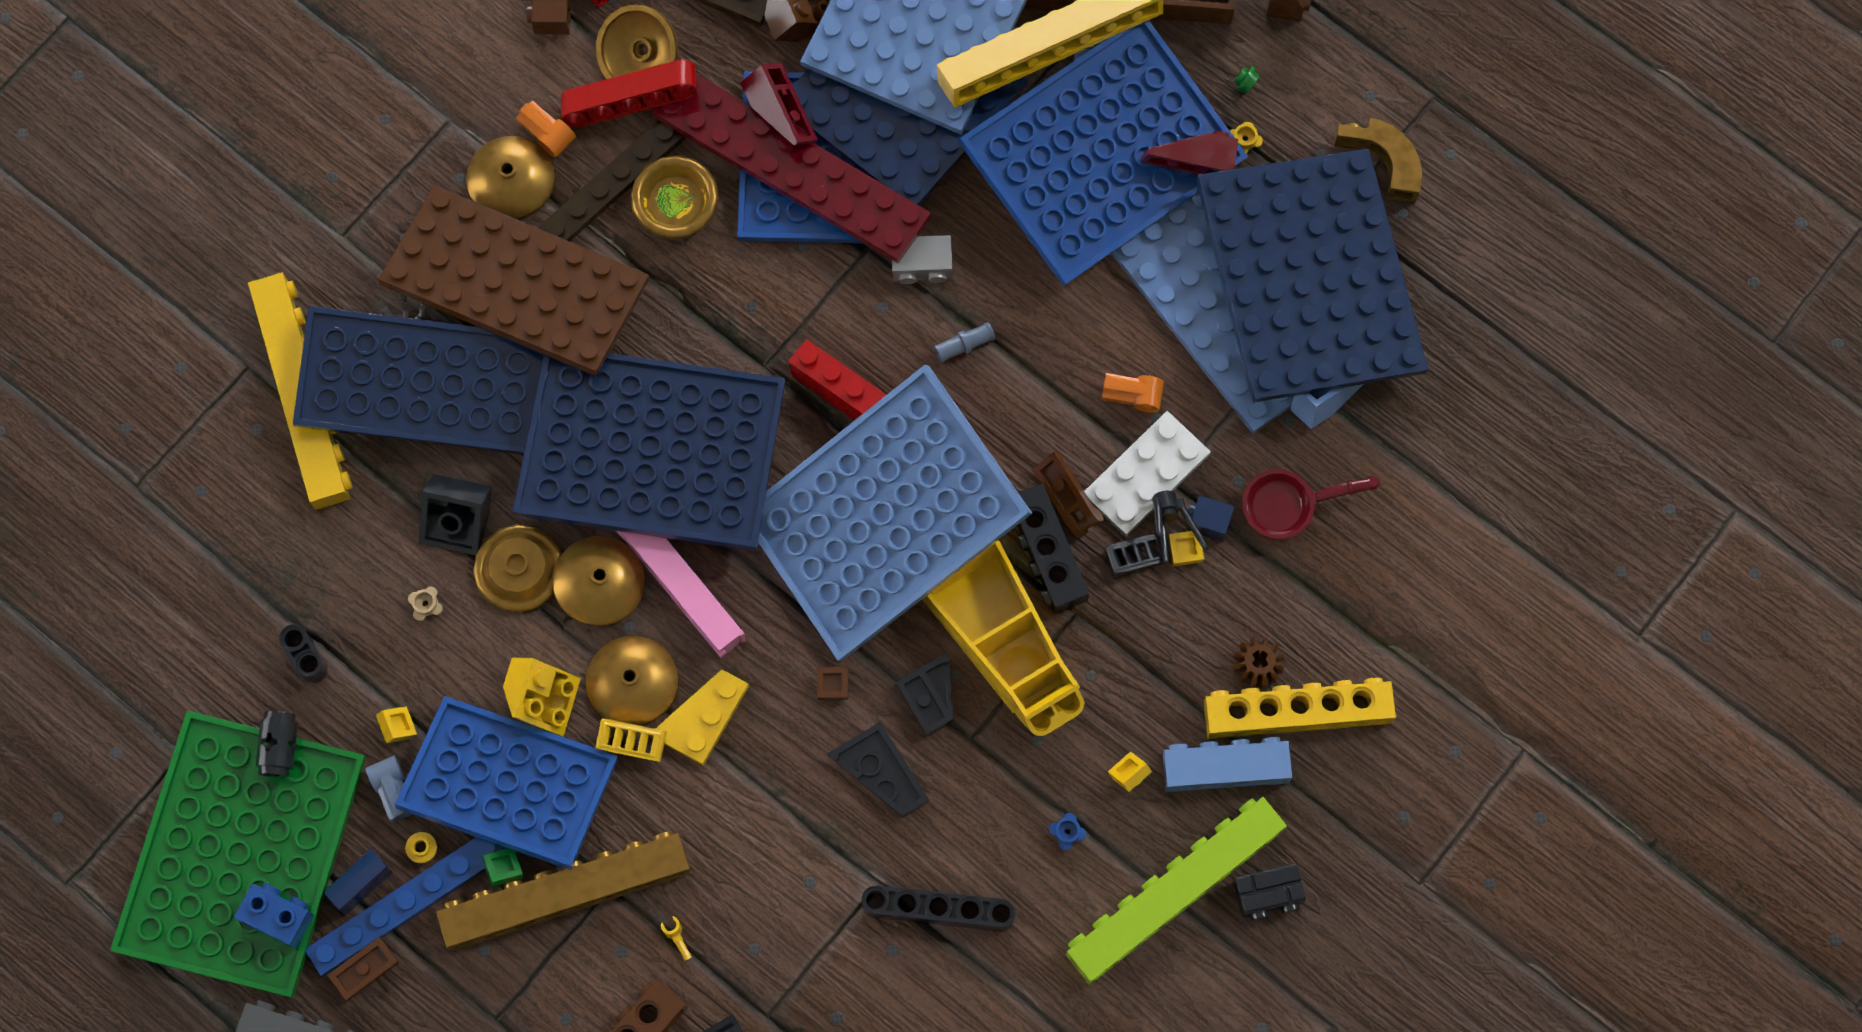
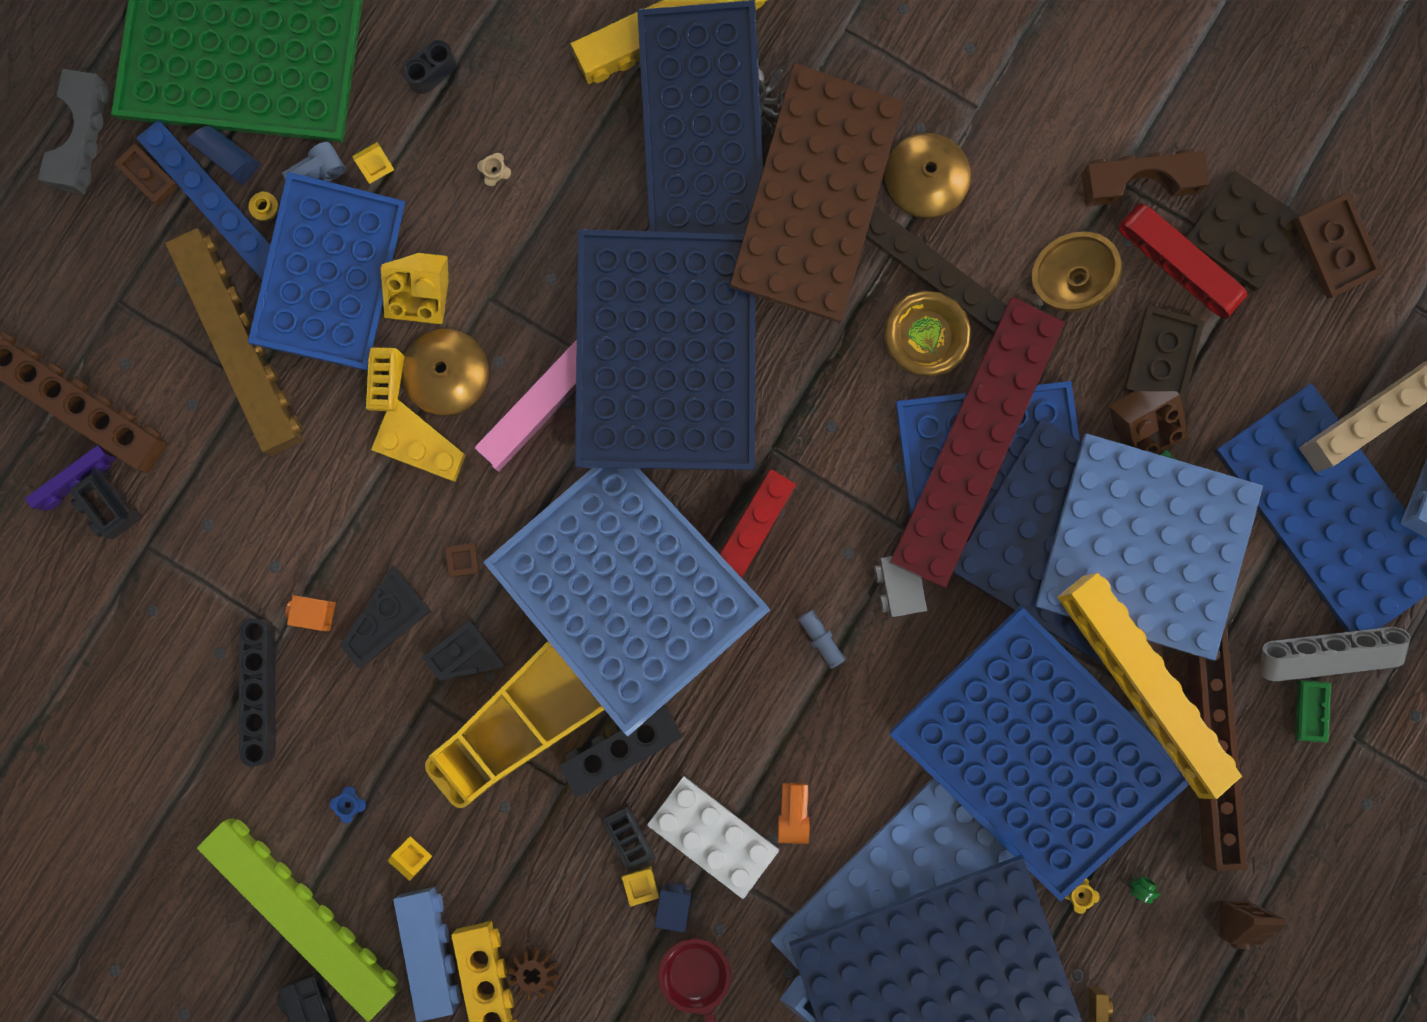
camera: 80 degrees right, 10 degrees up
blue brick [234,882,314,949] -> none
black piece [256,711,298,778] -> none
black slope [418,474,492,556] -> none
pearl gold piece [473,524,562,613] -> none
green tile [483,848,523,888] -> none
orange piece [516,101,576,158] -> none
pearl gold dish [553,536,645,626] -> none
red beam [561,59,697,128] -> none
yellow hand [661,916,692,961] -> none
dark red slope [740,63,818,145] -> none
reddish brown plate [1032,452,1103,539] -> none
dark red slope [1140,131,1238,175] -> none
black plant [1152,490,1208,563] -> none
none -> orange brick [285,595,336,631]

